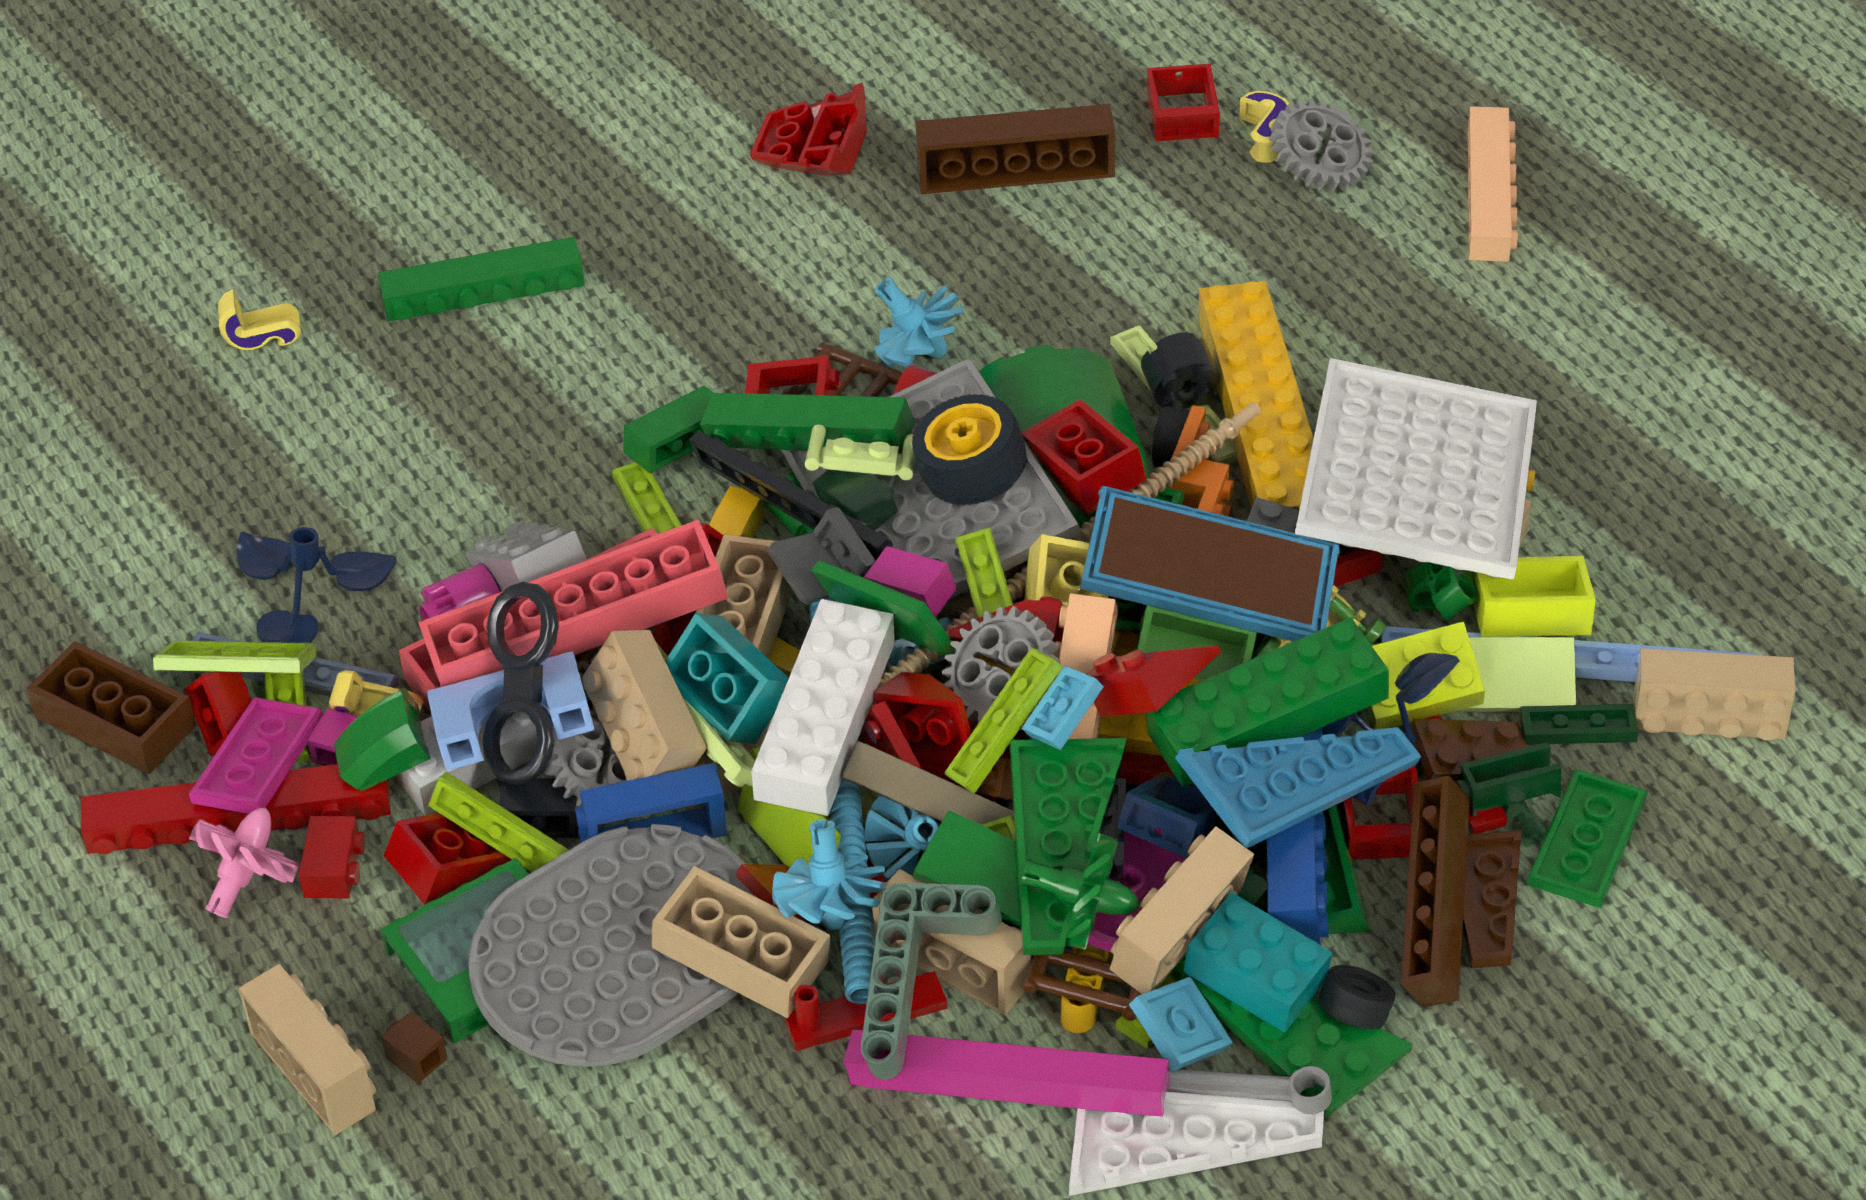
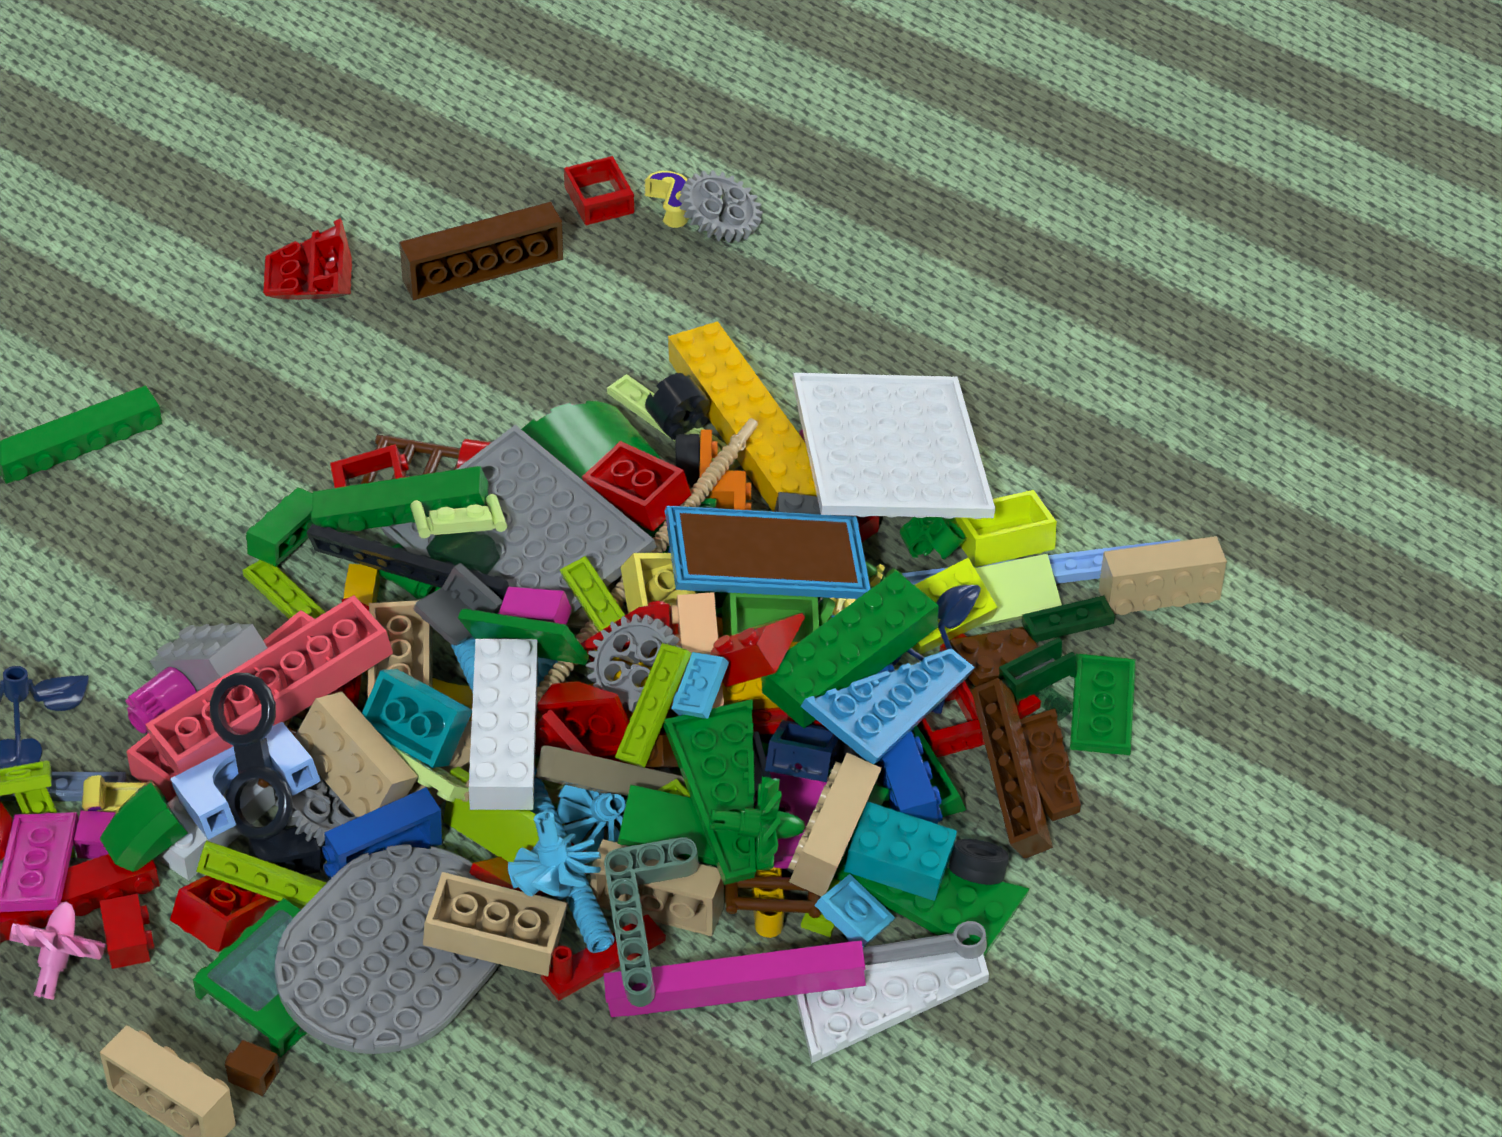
camera: 20 degrees left, 0 degrees up
medium azure piece [874,277,964,368] -> none
black wheel [912,394,1027,505] -> none
light nougat brick [1468,106,1518,261] -> none

